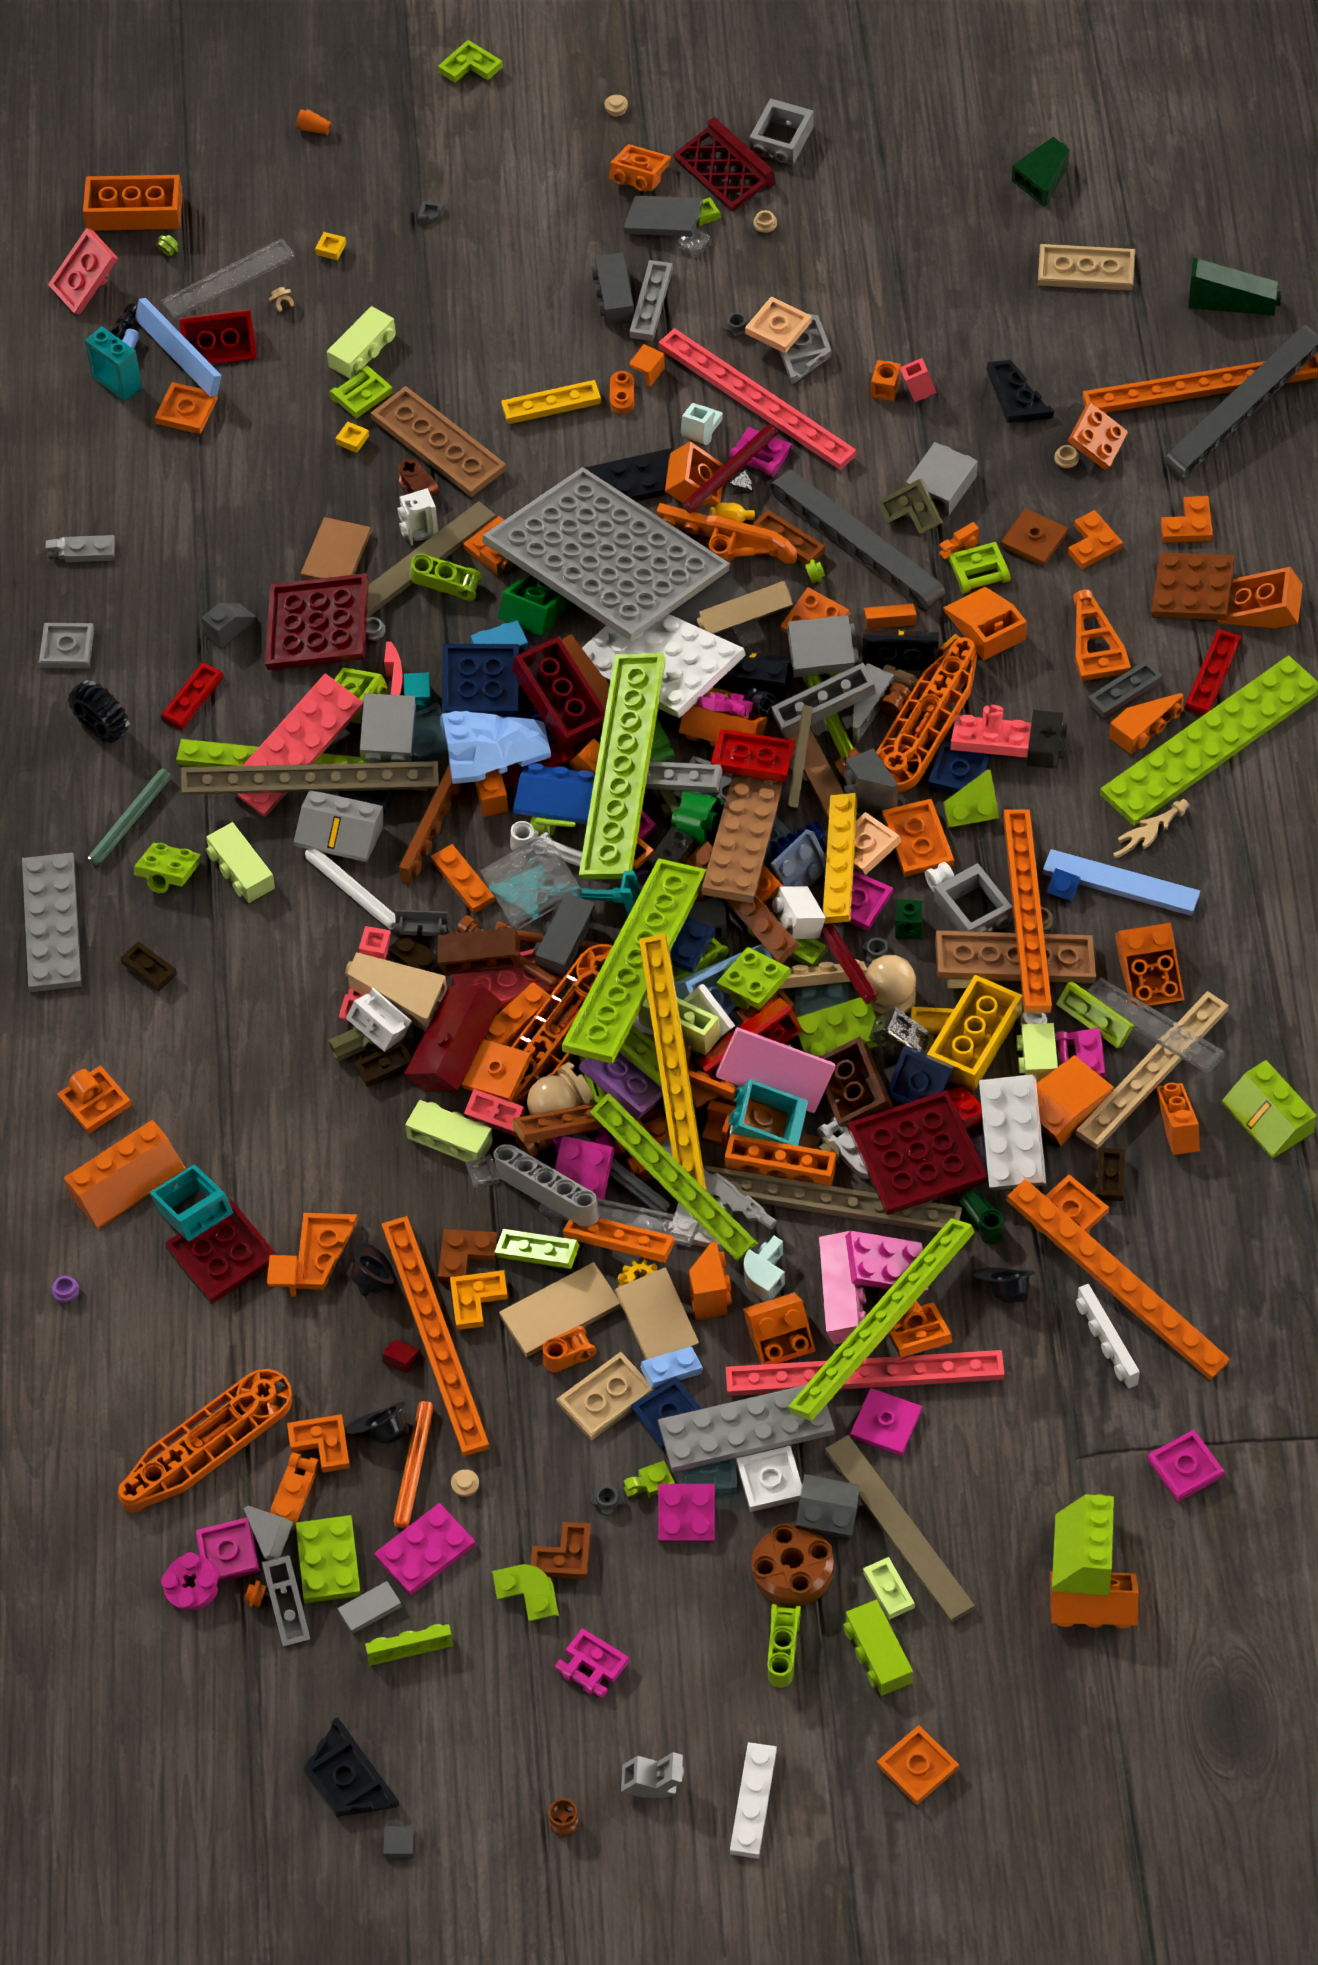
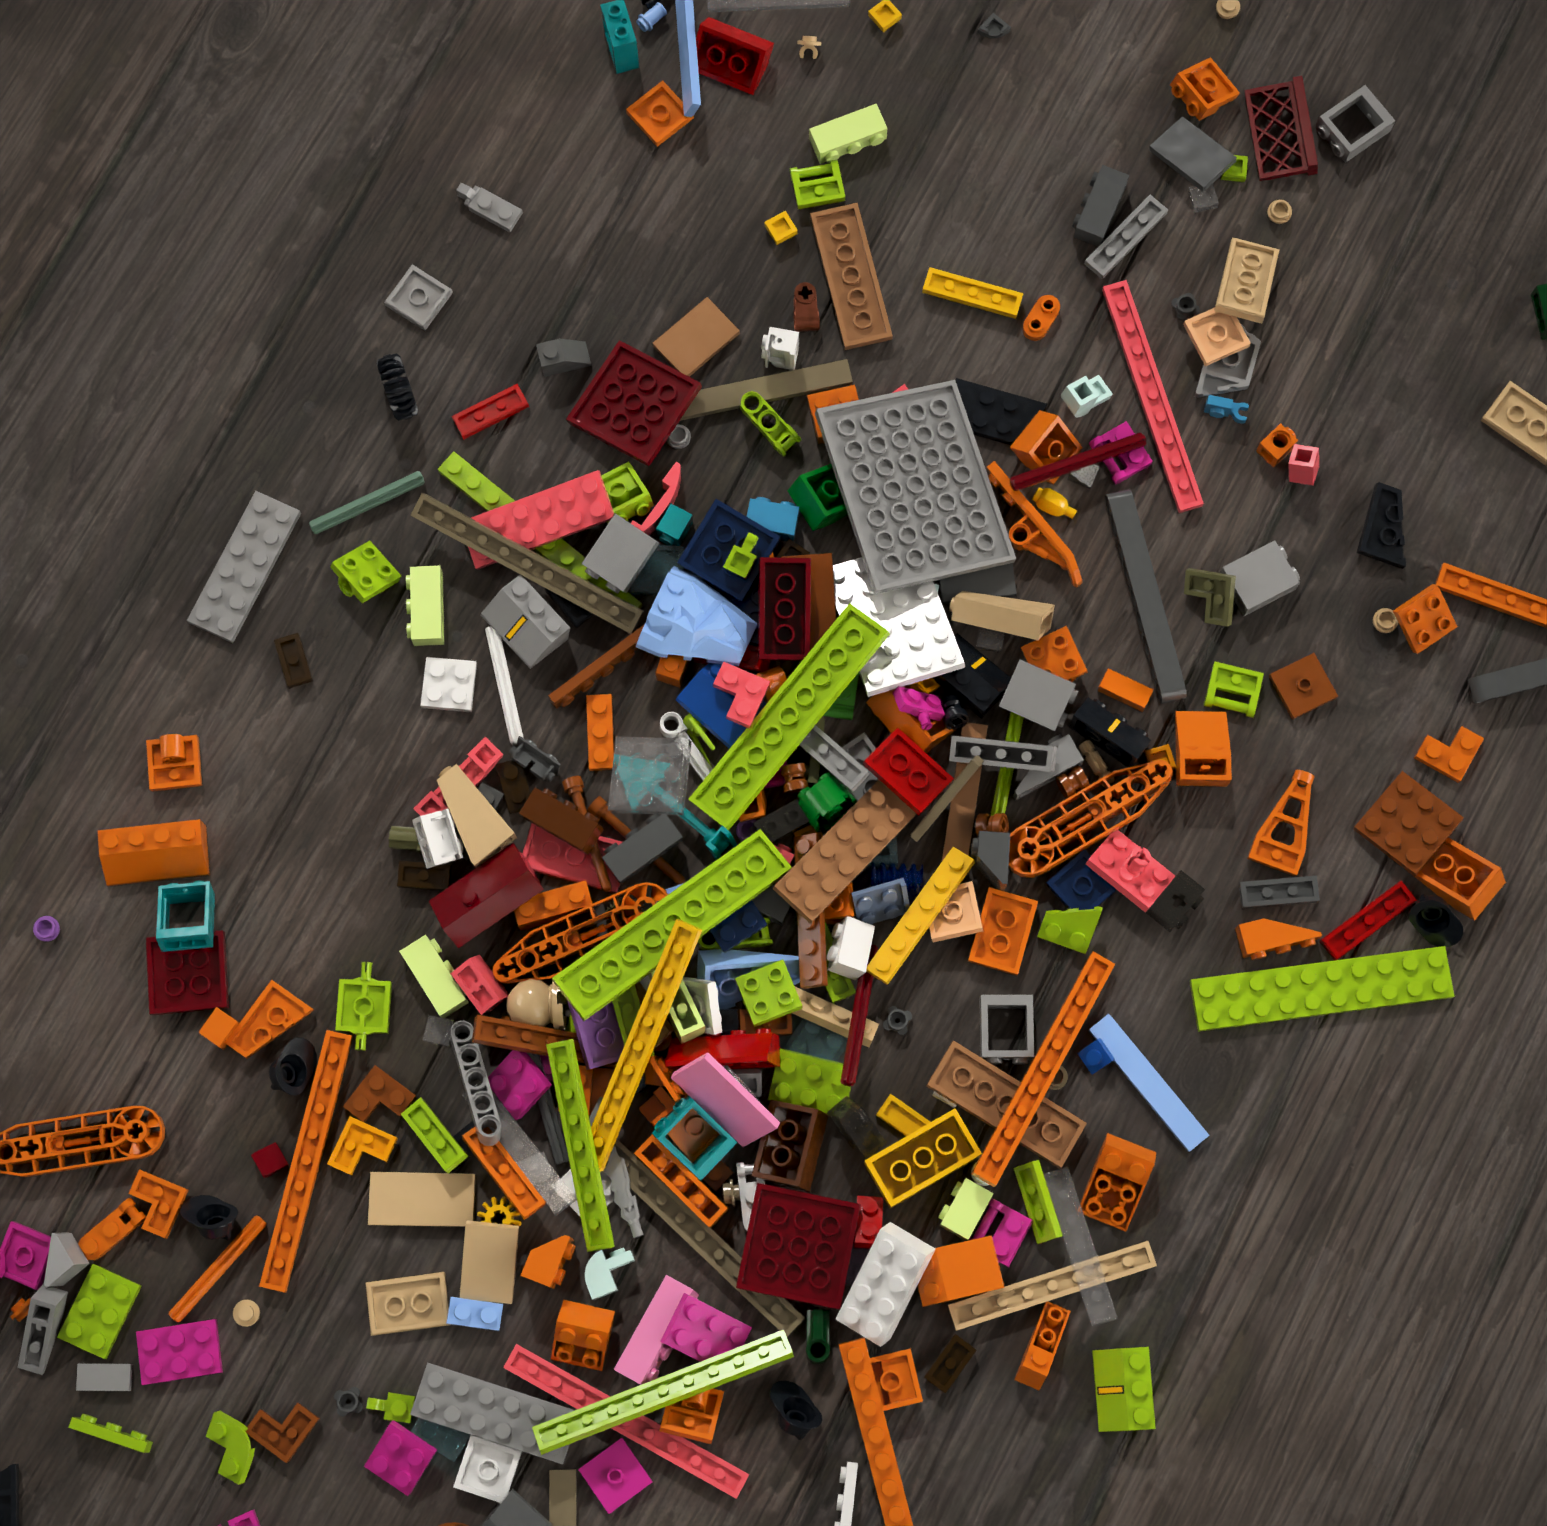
camera: 30 degrees right, 20 degrees up
orange plate [462,1039,532,1102] -> none
orange piece [543,1326,597,1373] -> none
orange panel [630,344,665,387] -> none
dark blue plate [631,1377,701,1451] -> none
dark orange plate [752,509,825,564] -> none
lime plate [805,559,825,583] -> none
dark pink plate [822,870,893,931] -> none
tan tile [865,955,916,1020] -> none
dark blue plate [887,1046,954,1104] -> none
dark green brick [895,899,923,940] -> none
white wheel [925,862,954,892] -> none
orange plate [939,522,979,560] -> none
orange plate [1068,510,1123,570] -> none
tan piece [1114,799,1190,859] -> none
none -> lime plate [335,962,392,1051]
none -> white plate [420,657,477,712]
none -> coral plate [713,662,770,729]
none -> lime plate [723,532,759,579]
none -> dark orange wheel [780,763,809,793]
none -> dark azure plate [1204,395,1249,424]
none -> tan tile [1214,237,1279,324]
none -> black piece [1409,894,1464,947]

